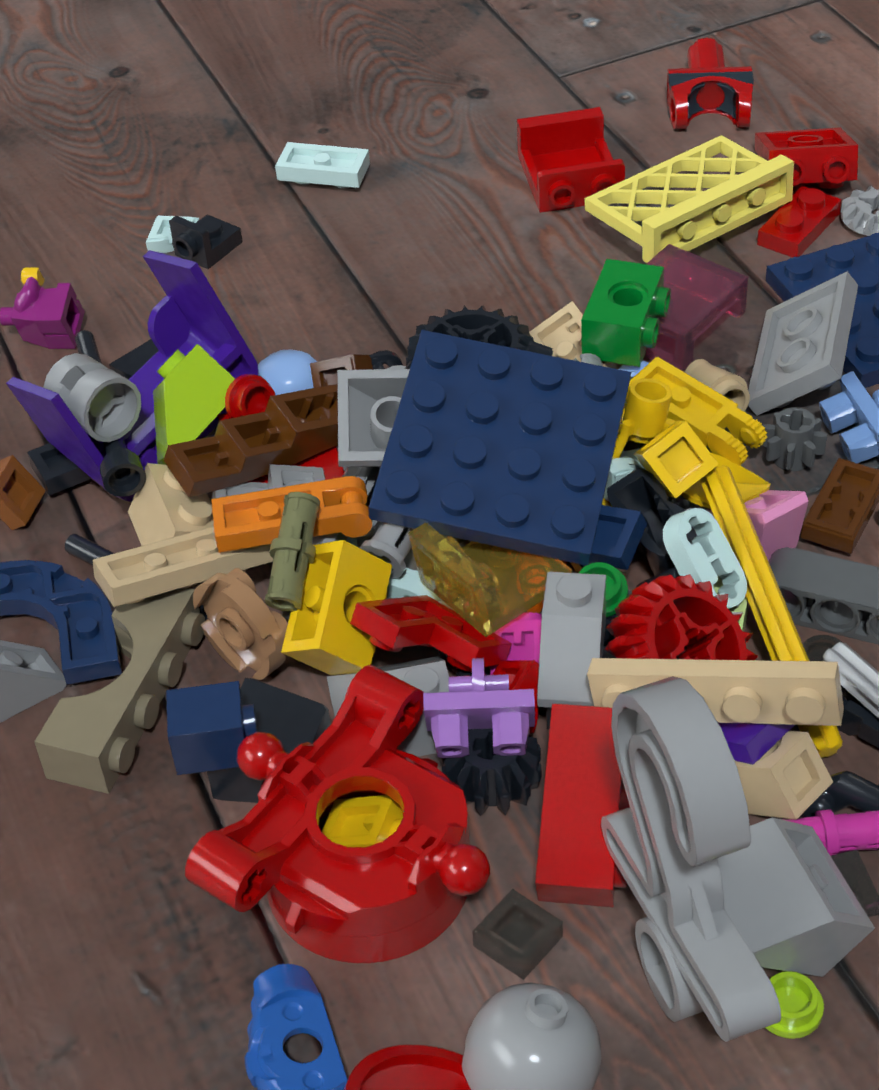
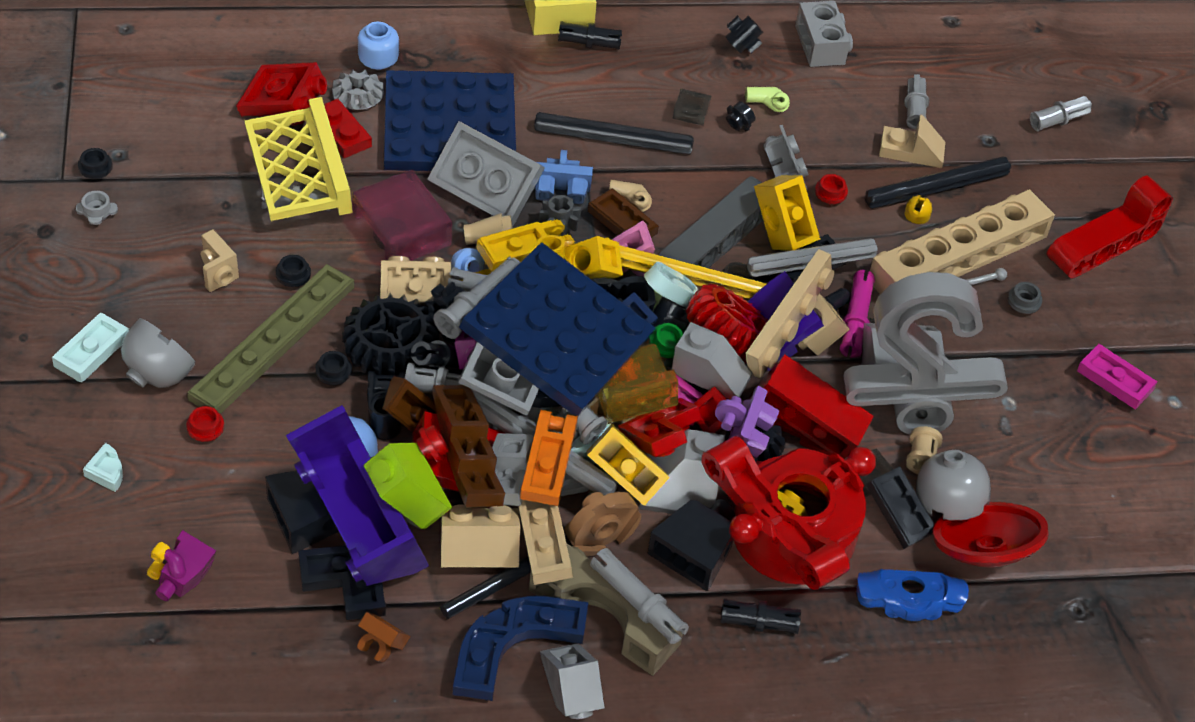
camera: 80 degrees left, 5 degrees up
light grey wheel [43,353,141,442] -> none
black piece [75,330,146,497] -> none
dark blue brick [166,681,258,775] -> none
black bracket [169,214,243,269] -> none
olive pin [264,492,320,611] -> none
red panel [517,107,625,213] -> none
green brick [581,259,671,367] -> none
red connector [667,38,754,129] -> none
none -> light grey plate [76,191,118,225]
none -> black plate [78,148,113,179]
none -> light grey cylinder [121,318,195,388]
none -> red plate [186,406,224,442]
none -> olive tile [187,264,354,414]
none -> tan bracket [201,229,239,292]
none -> black plate [276,254,311,287]
none -> black plate [315,351,352,385]
none -> light grey pin [590,548,689,644]
none -> black pin [720,598,801,634]
none -> black plate [866,466,934,549]
none -> tan bush [906,426,943,474]

